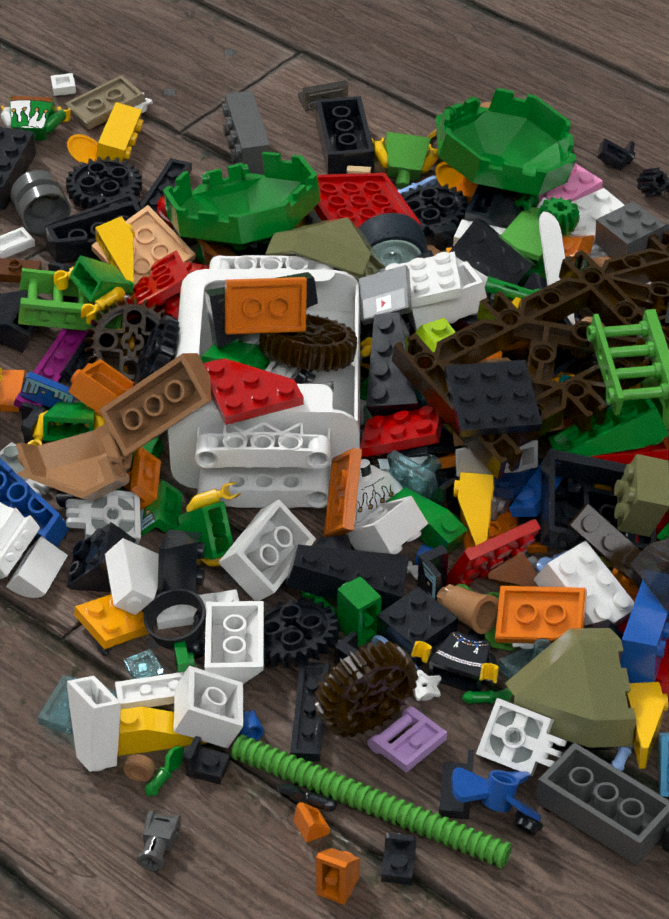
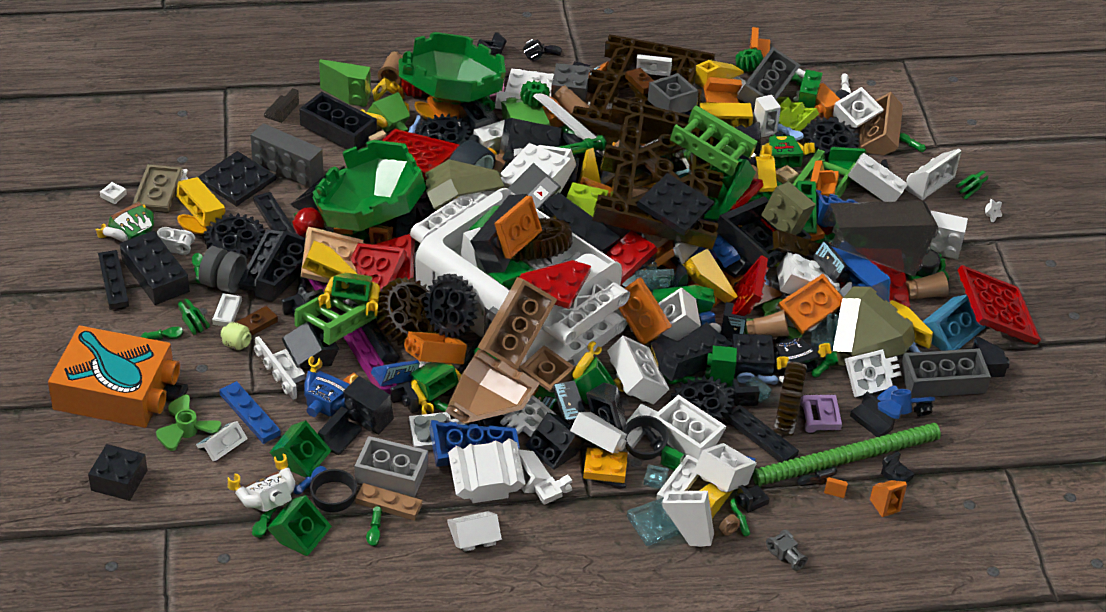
camera: 50 degrees left, 0 degrees up
none -> white piece [157,227,195,255]
none -> black plate [198,151,276,207]
none -> bright green slope [319,59,371,107]
none -> medium nougat slope [519,345,575,392]
none -> white plate [534,475,572,505]
none -> panel [552,381,585,425]
none -> medium nougat plant [553,85,589,115]
none -> black panel [813,241,850,283]

